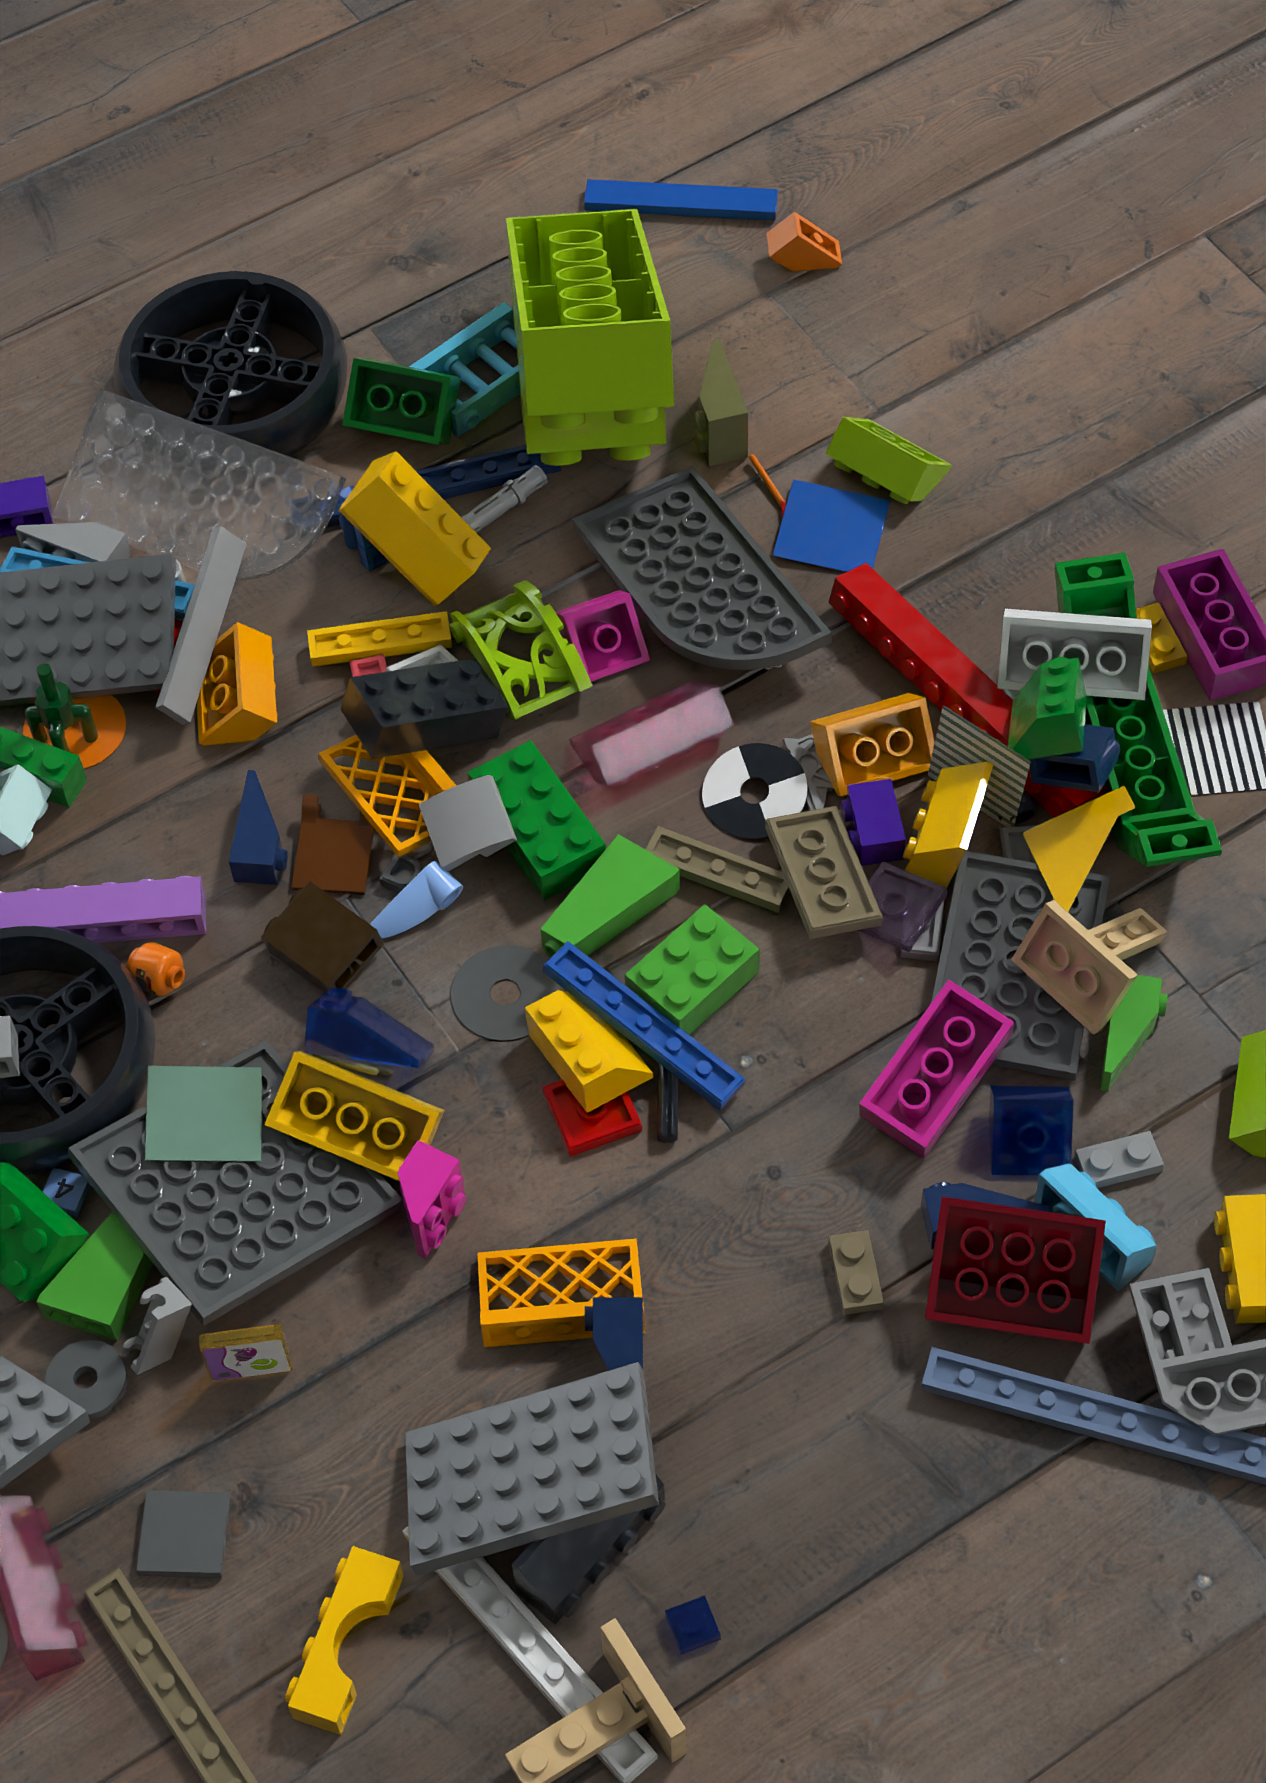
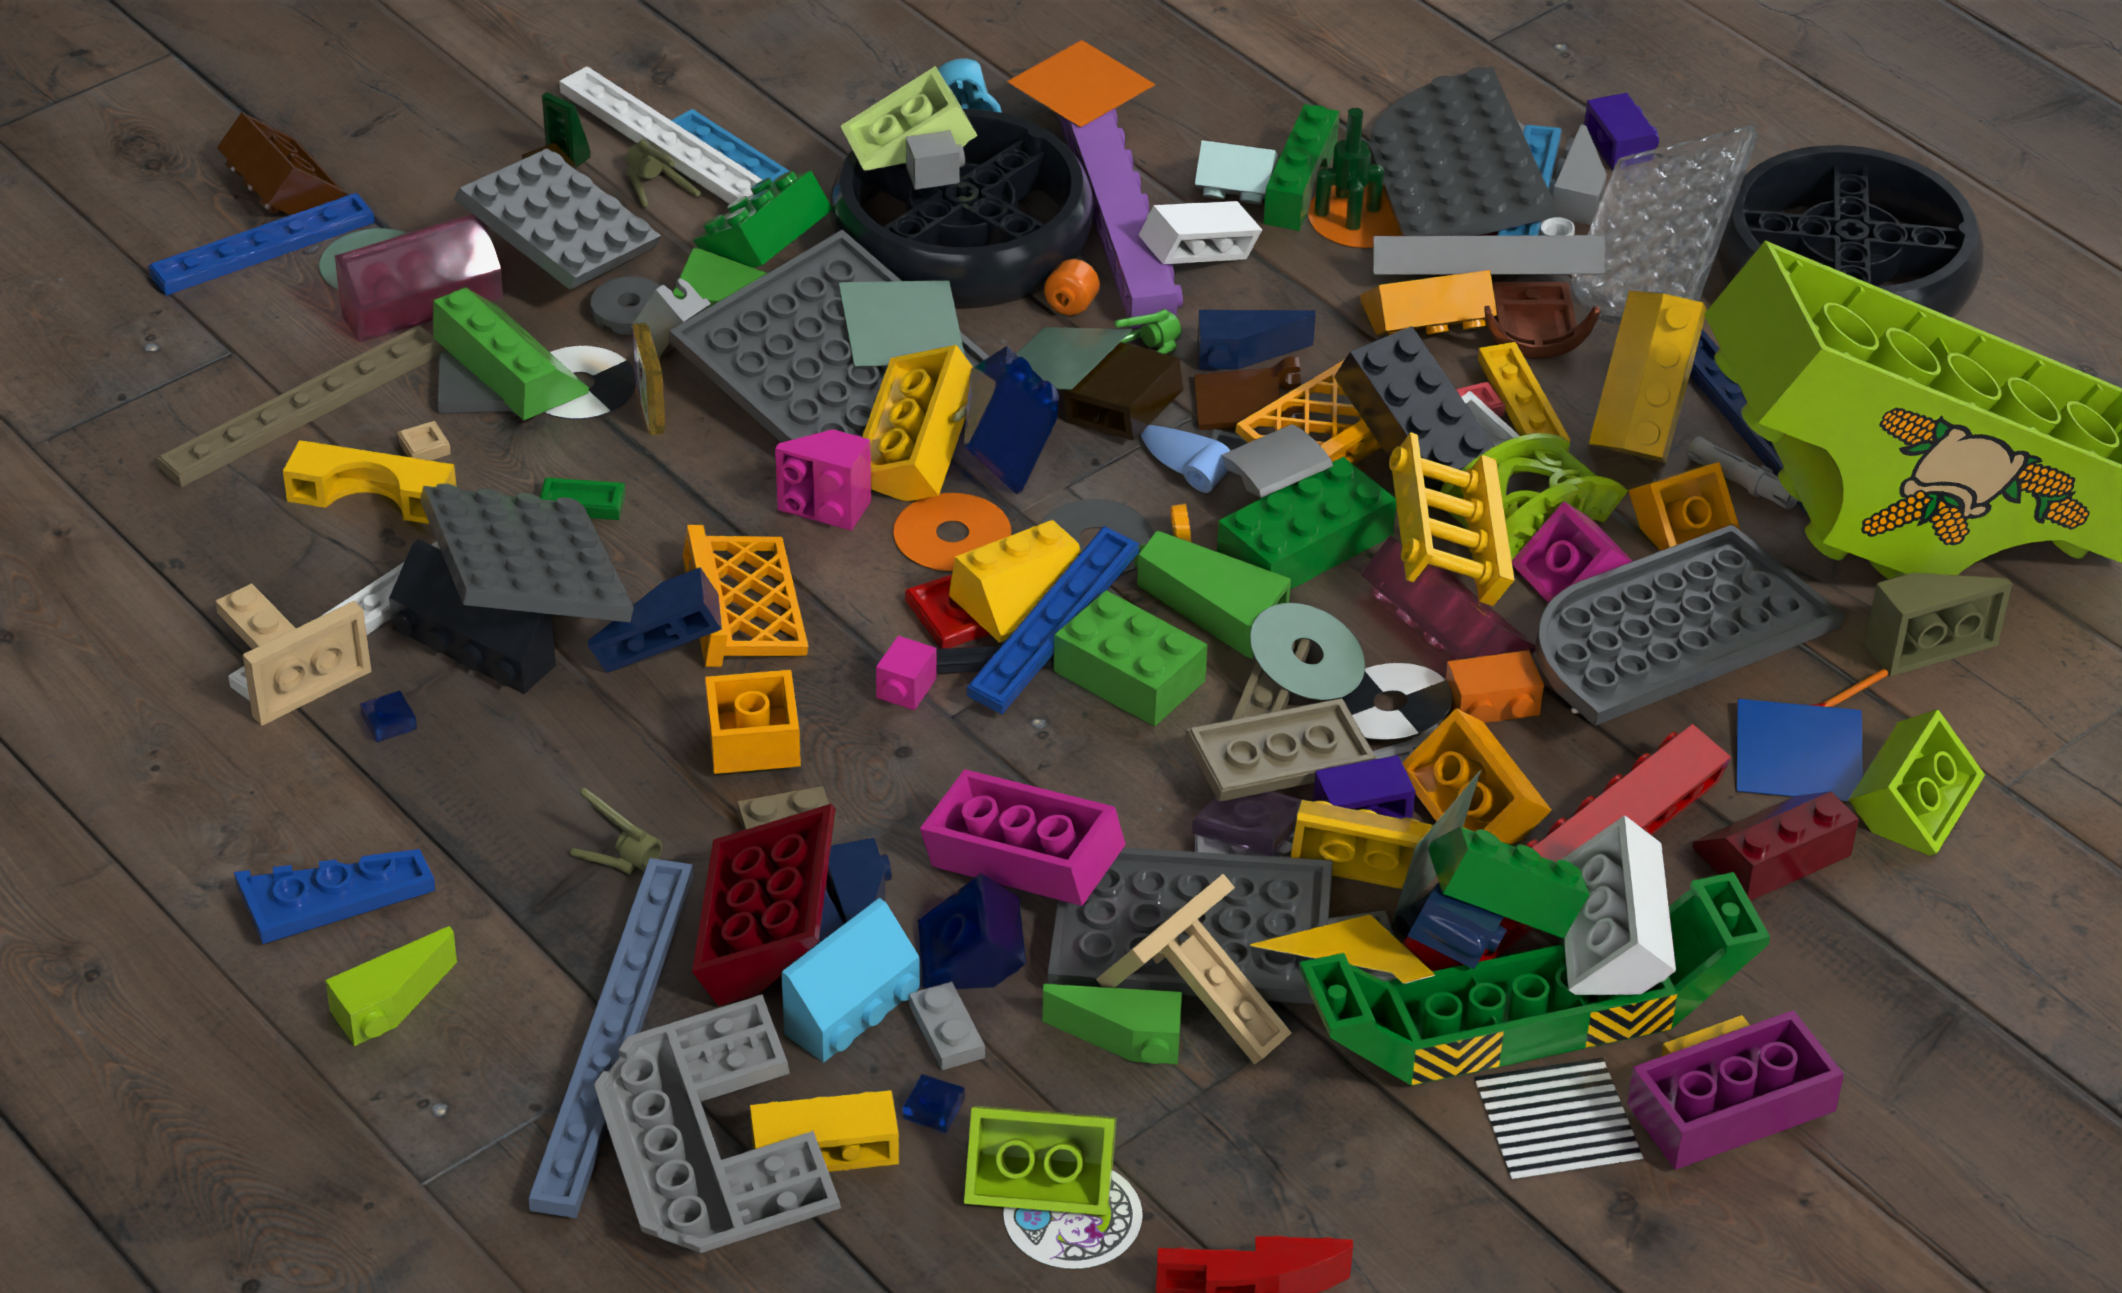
camera: 80 degrees right, 15 degrees down
none -> blue wing [234,849,436,944]
none -> lime slope [325,926,457,1046]
none -> tan tile [397,421,451,461]
none -> bright green slope [433,288,589,420]
none -> green tile [540,477,626,520]
none -> white sticker [545,346,636,419]
none -> olive plant [570,788,663,875]
none -> light orange brick [705,670,801,774]
none -> dark pink brick [876,636,937,710]
none -> orange sticker [893,493,1012,571]
none -> clear blue plate [903,1074,965,1133]
none -> sand green sticker [986,327,1133,390]
none -> bright green plant [1115,309,1181,354]
none -> white brick [1139,201,1262,264]
none -> light orange tile [1170,503,1192,543]
none -> sand green sticker [1250,603,1365,700]
none -> yellow fence [1389,432,1514,606]
none -> orange brick [1445,650,1544,723]
none -> copper piece [1484,282,1600,358]
none -> light orange slope [1628,462,1741,551]
none -> dark red slope [1693,791,1859,901]

